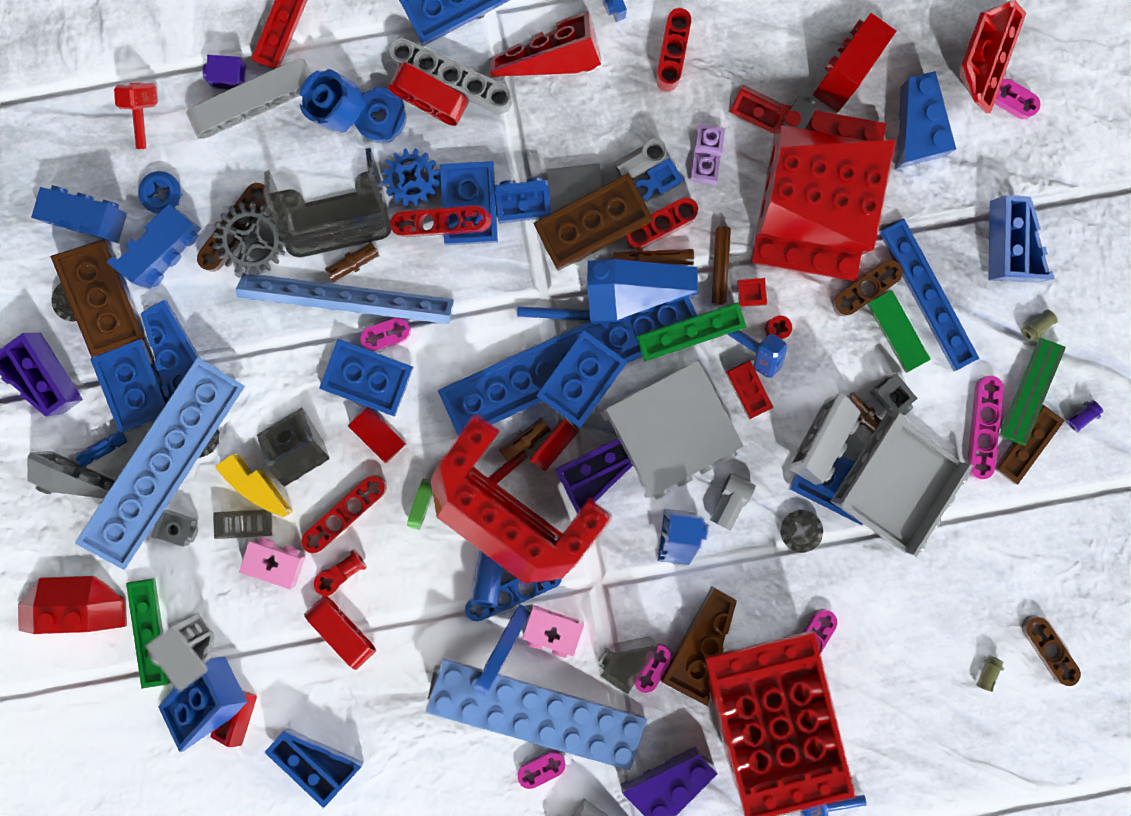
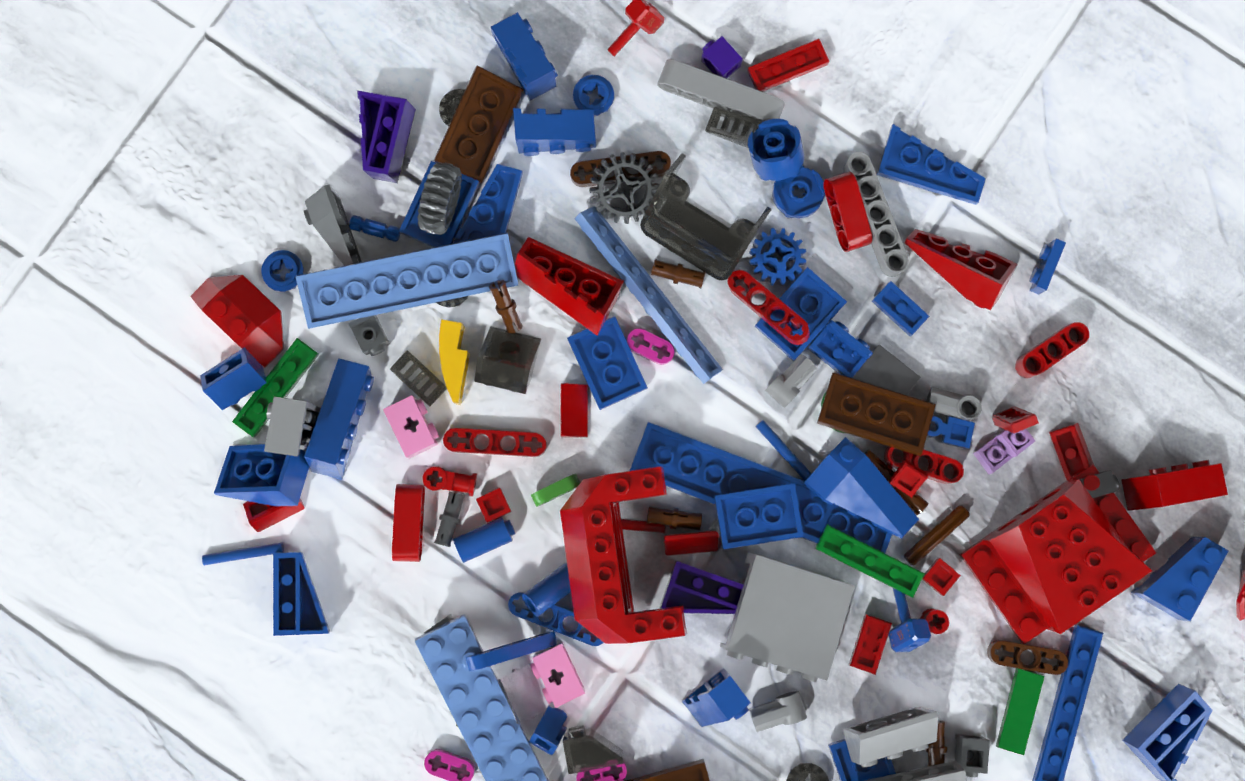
camera: 45 degrees right, 5 degrees down
none -> blue brick [200,347,267,411]
none -> blue bar [202,542,284,566]
none -> blue gear [261,250,305,292]
none -> blue wedge [304,358,374,480]
none -> dark grey gear [417,162,462,235]
none -> dark grey pin [434,491,465,548]
none -> blue brick [453,517,516,563]
none -> red plate [476,487,512,523]
none -> reddish brown pin [489,280,523,333]
none -> clear piece [498,663,551,725]
none -> red wedge [515,237,624,336]
none -> blue brick [529,706,568,755]
none -> clear smoke slope [705,107,762,148]
none -> light grey piece [765,354,818,408]
none -> blue plate [871,281,930,337]
none -> red tile [889,460,928,498]
none -> red plate [992,406,1039,433]

